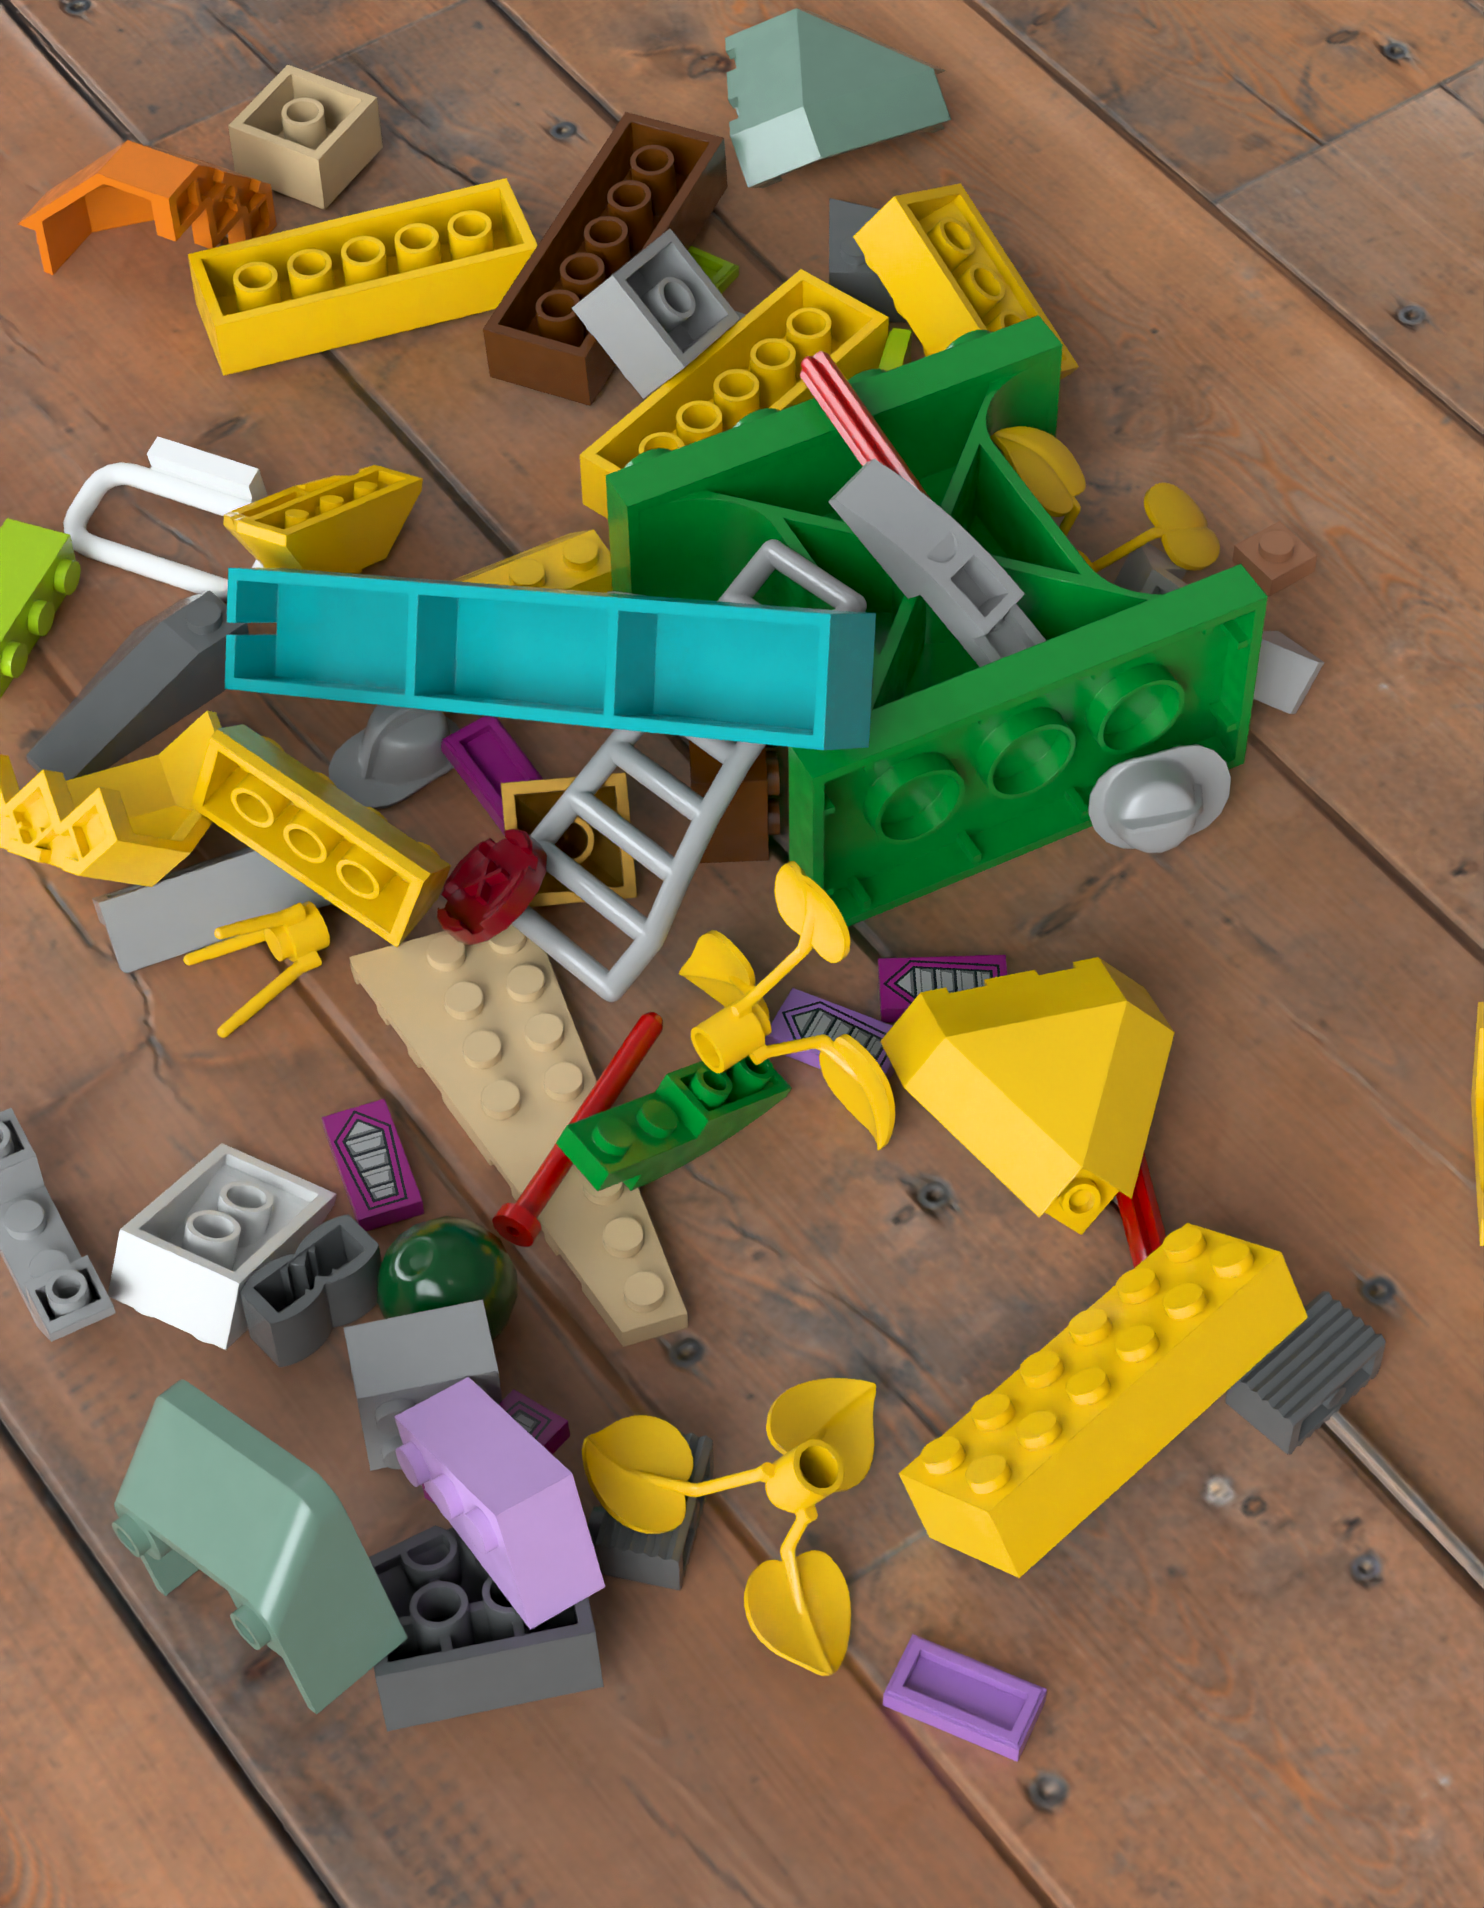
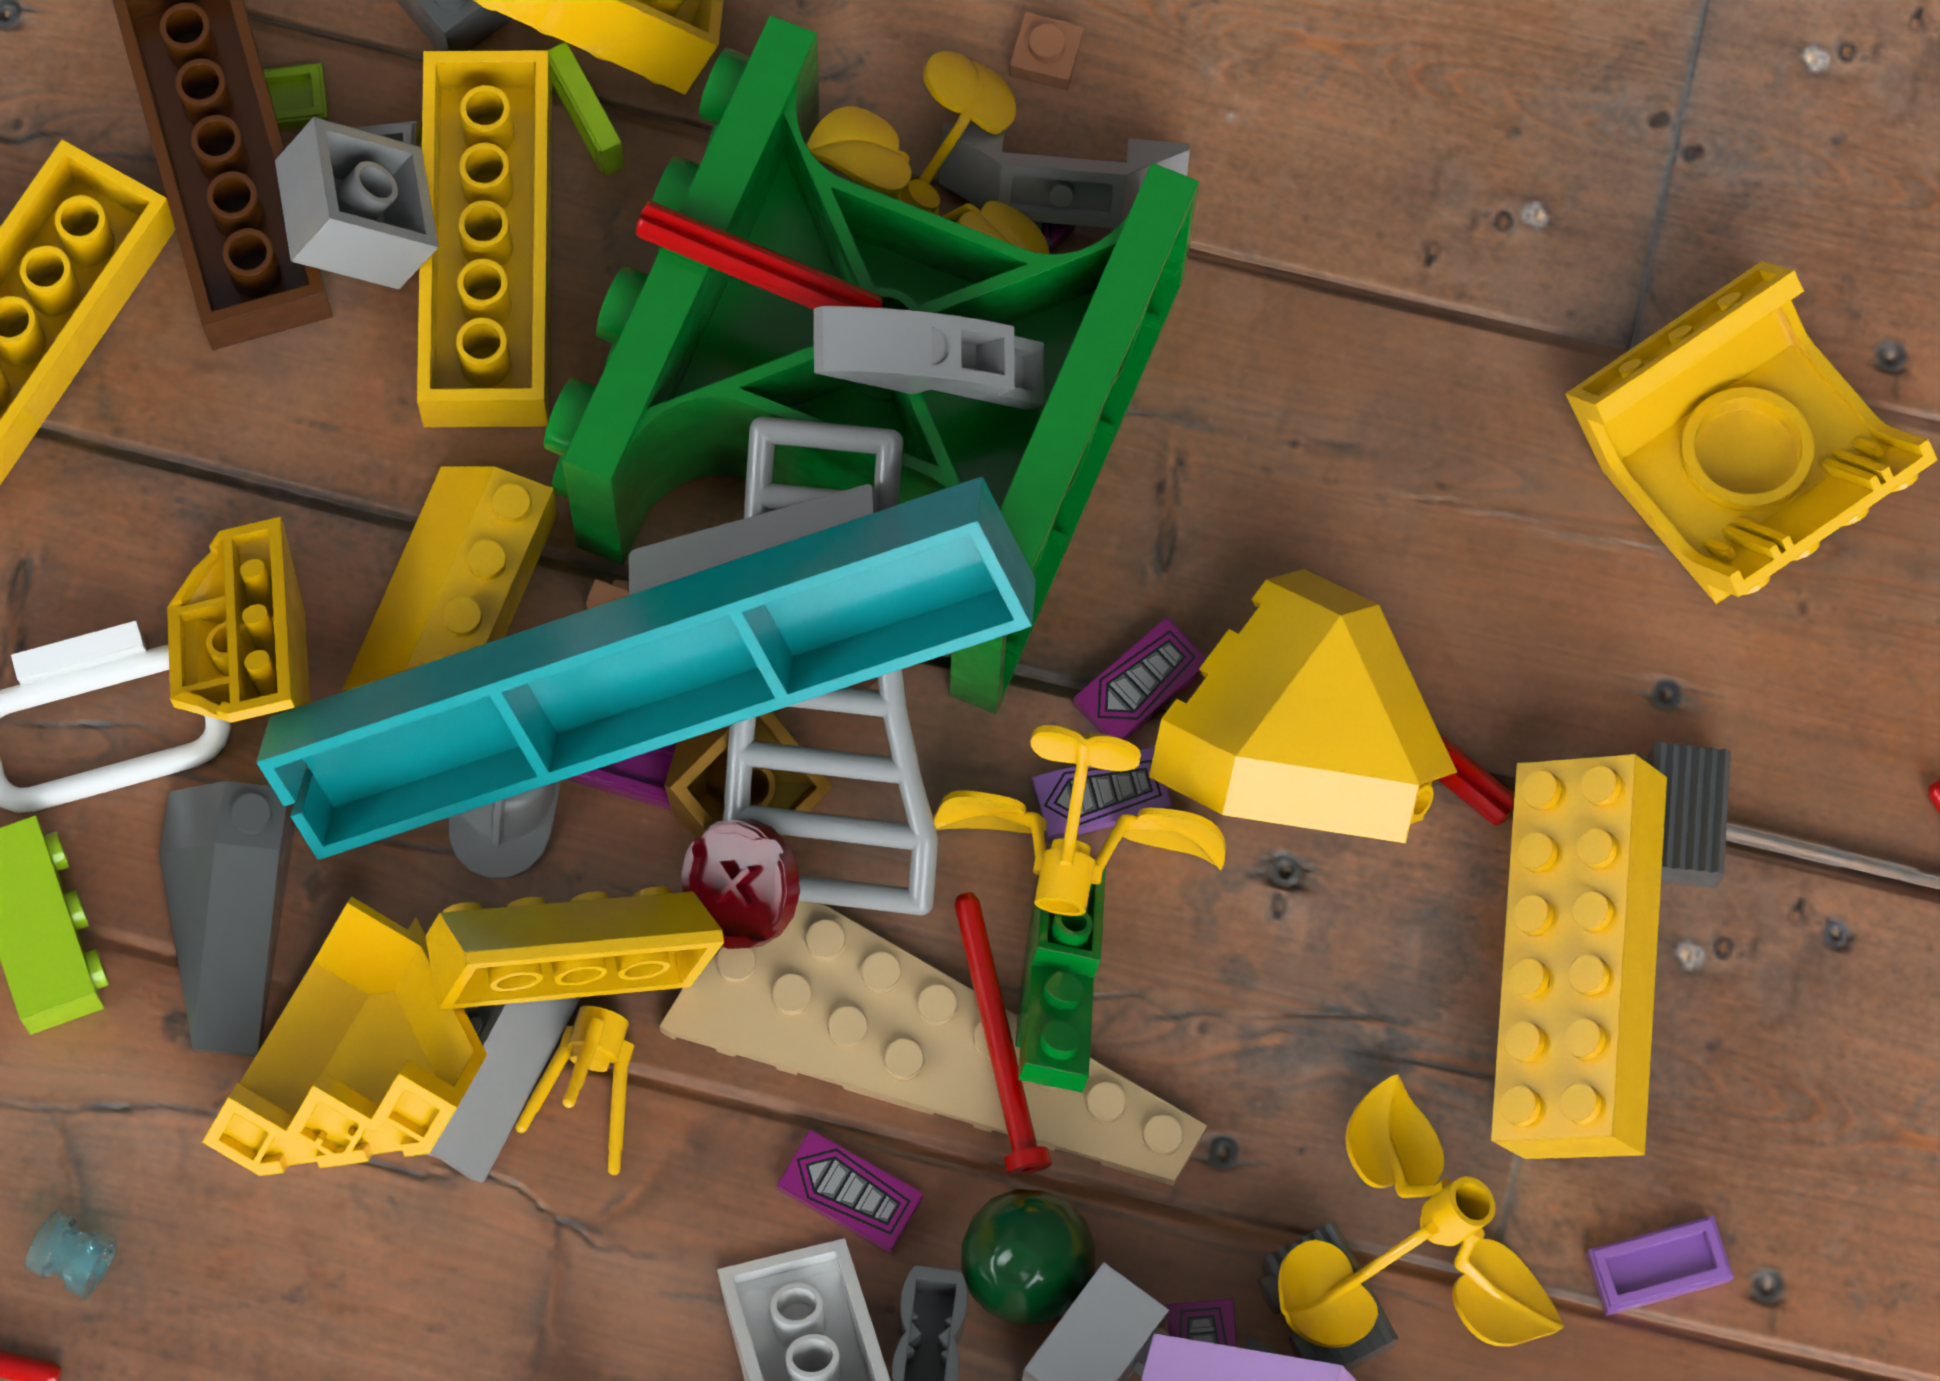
camera: 45 degrees left, 20 degrees up
light grey piece [1088,744,1231,853] -> none

